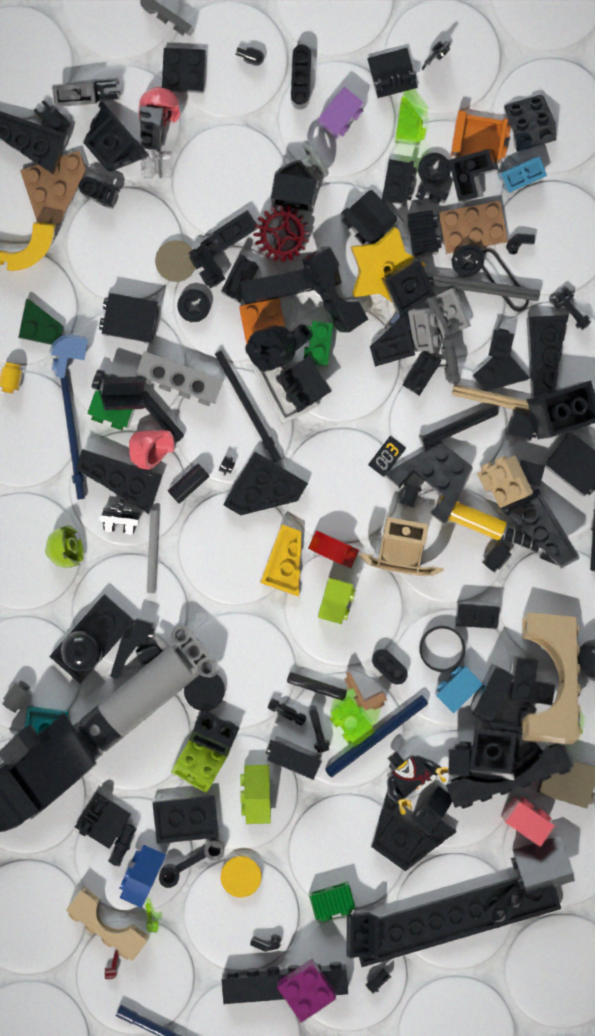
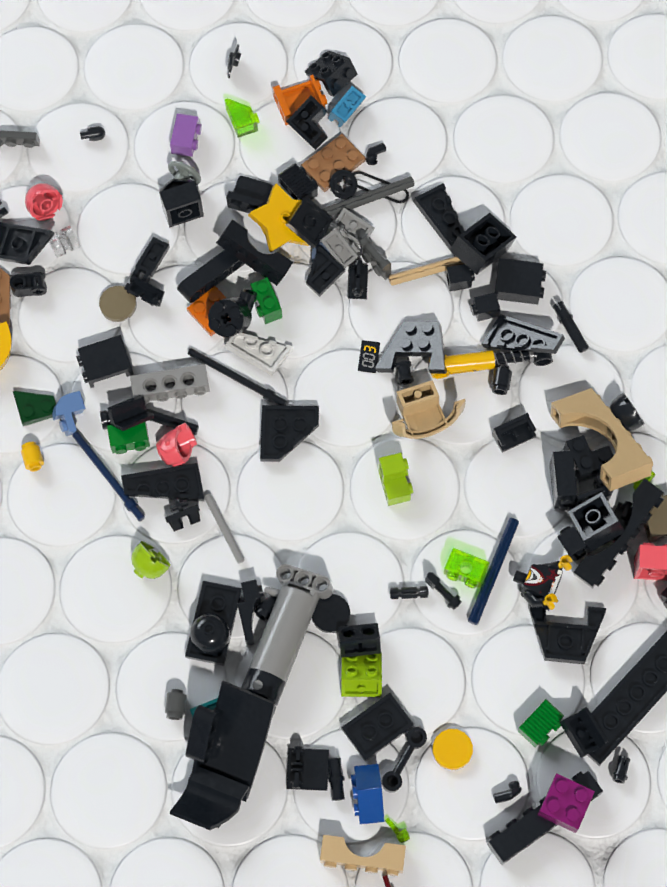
camera: 30 degrees left, 20 degrees down
black hinge [139,106,164,153] -> none
black plate [162,48,206,93] -> none
black axle [167,463,210,504] -> none
black gear [177,289,210,322] -> none
black plate [218,456,235,476] -> none
black hinge [221,254,259,303] -> none
lime brick [240,765,271,824] -> none
dark red gear [253,205,310,262] -> none
yellow wing [260,524,301,597] -> none
black brick [265,736,322,780] -> none
black hinge [276,356,332,413] -> none
black axle [287,672,347,701] -> none
black beam [291,44,311,110] -> none
red brick [308,530,360,569] -> none
medium nougat bracket [344,671,387,711] -> none
black hinge [367,48,418,99] -> none
black plate [372,649,408,685] -> none
black bracket [382,159,417,206] -> none
black slope [412,785,452,834] -> none
black bracket [415,182,449,205] -> none
black gear [418,153,451,186] -> none
black axle [418,404,499,450] -> none
black tyre [419,626,466,672] -> none
dark azure brick [435,665,483,714] -> none
black wing [472,356,530,391] -> none
tan plate [477,455,533,508] -> none
black bracket [488,328,514,360] -> none
black hinge [549,286,591,330] -> none

